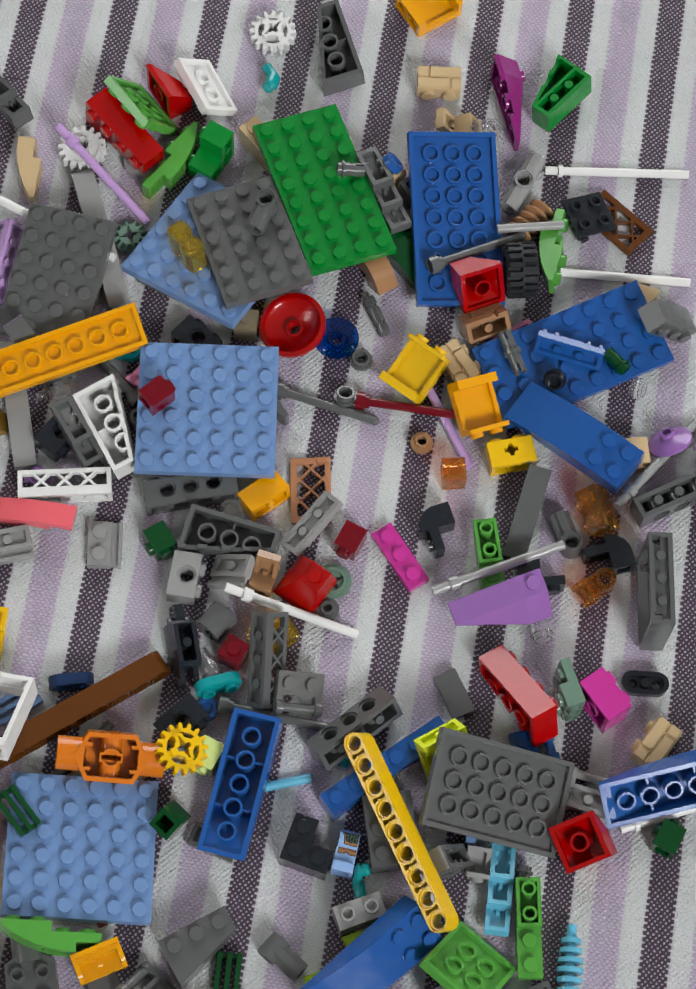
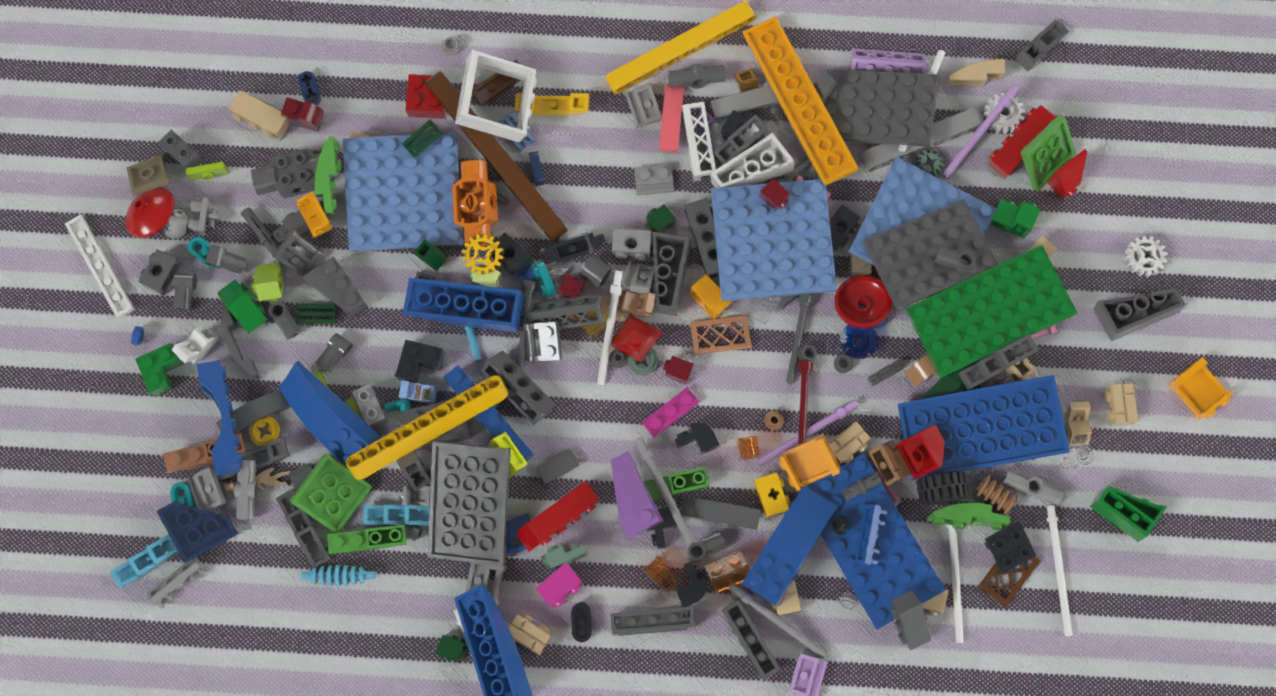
camera: 90 degrees right, 10 degrees up
bright green slope [142,121,198,200] -> none
clear yellow brick [167,220,207,273] -> none
white plate [173,58,238,116] -> none
teal arm [262,63,280,93] -> none
light grey plate [280,490,344,557] -> none
dark grey pin [336,160,365,178] -> none
yellow panel [378,333,451,405] -> none
blue tile [383,152,403,175] -> none
dark grey piece [426,232,526,275] -> none
magenta wedge [490,54,525,151] -> none
light grey bar [496,220,564,233] -> none
red slope [548,810,617,874] -> none
dark green pin [603,347,631,376] -> none
medium lavender dish [648,426,693,457] -> none

